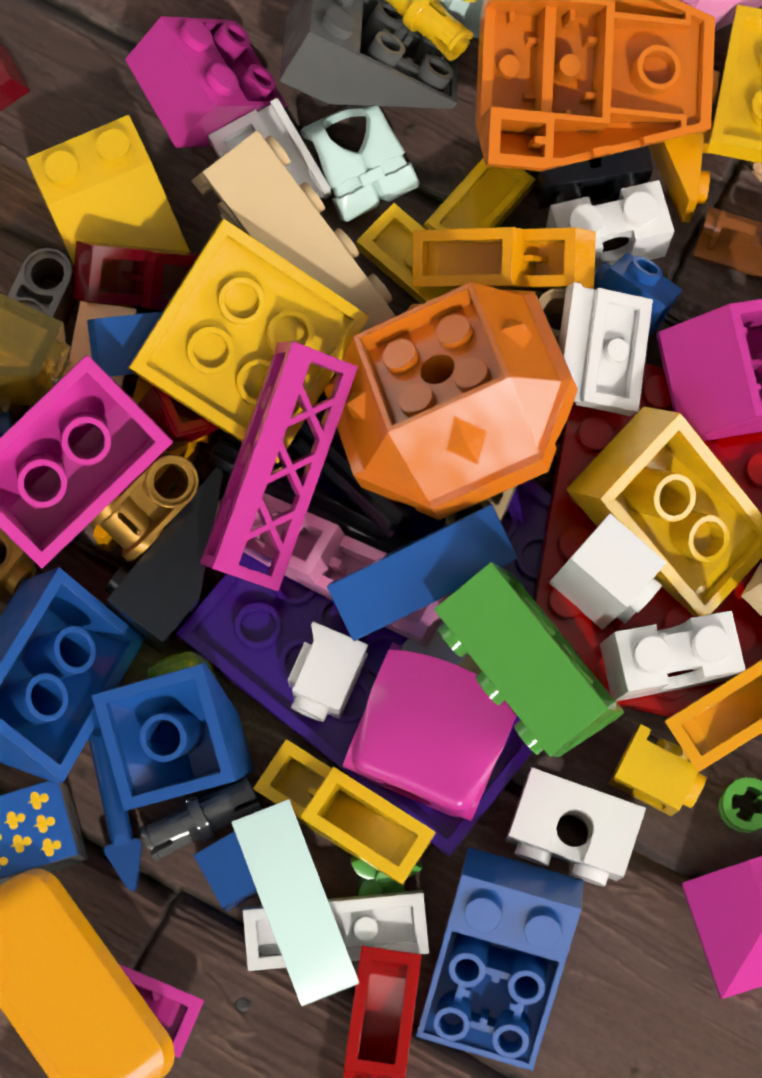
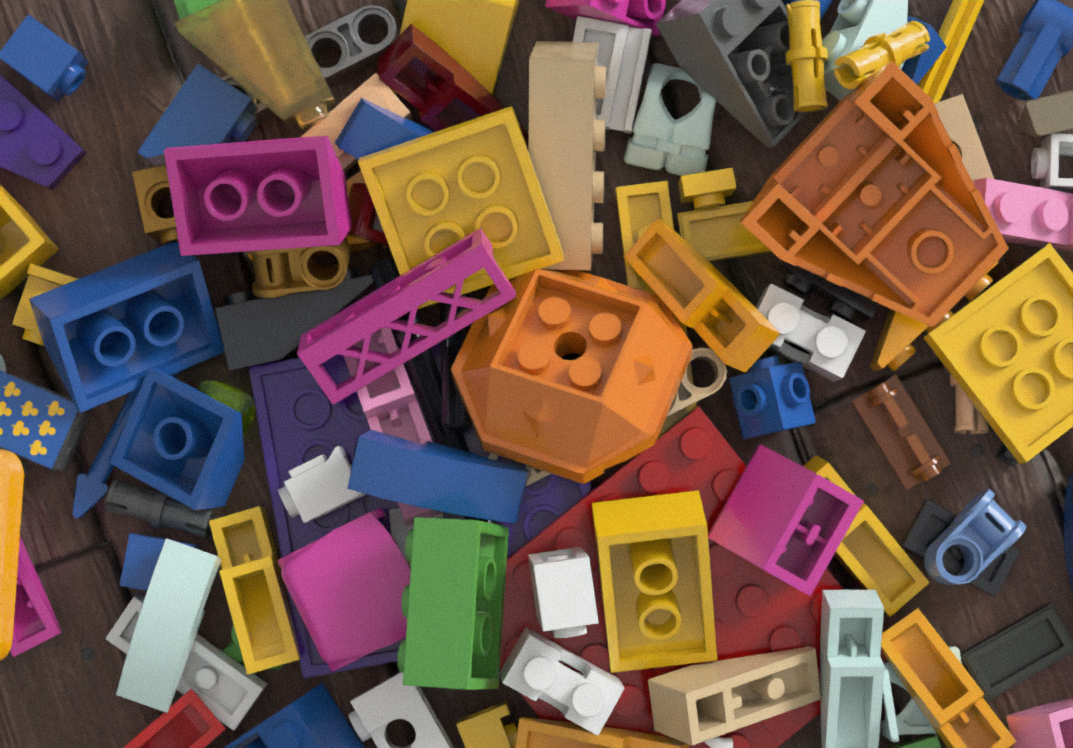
camera: 40 degrees right, 10 degrees up
white plate [558,282,653,416] -> none
none -> yellow plate [678,168,736,210]

